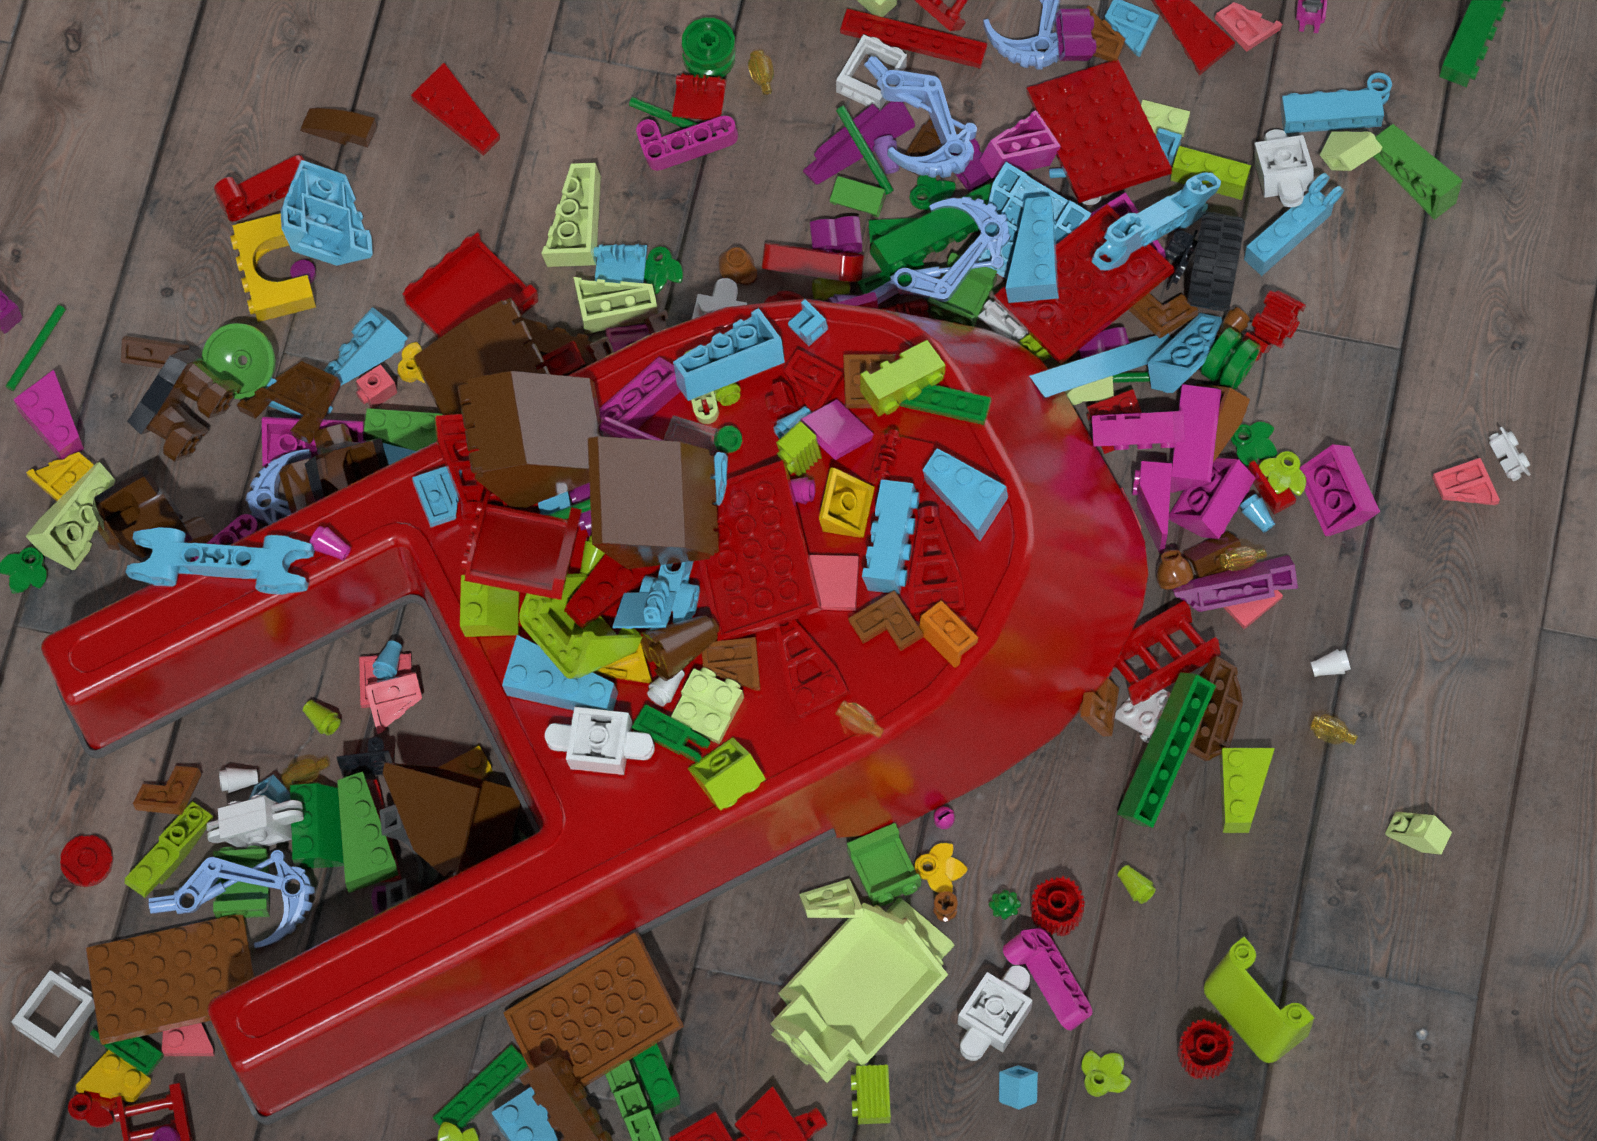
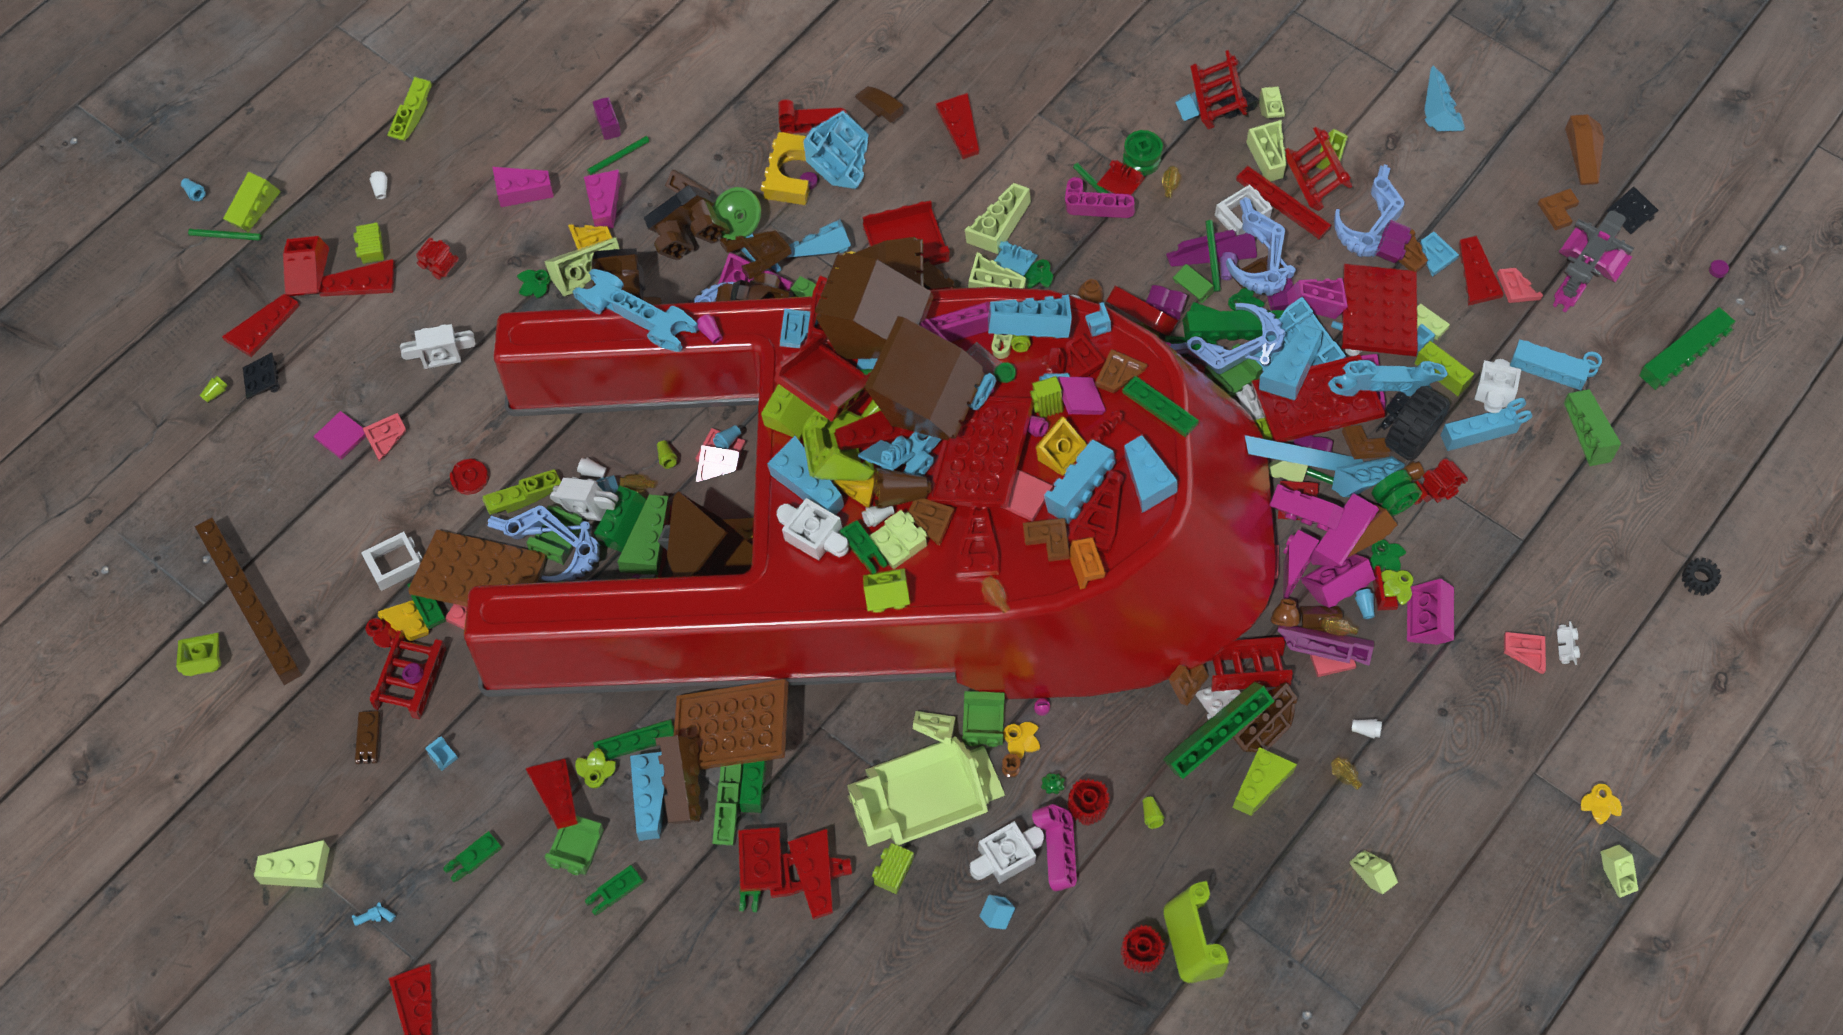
camera: 25 degrees right, 5 degrees down
dark orange plate [133,766,202,815] -> none
black hinge [336,736,392,777] -> none
coral brick [356,364,397,409] -> none
lime wedge [860,340,945,417] -> none
lime plate [1081,1050,1131,1097] -> none
yellowish green slope [1320,131,1383,171] -> none

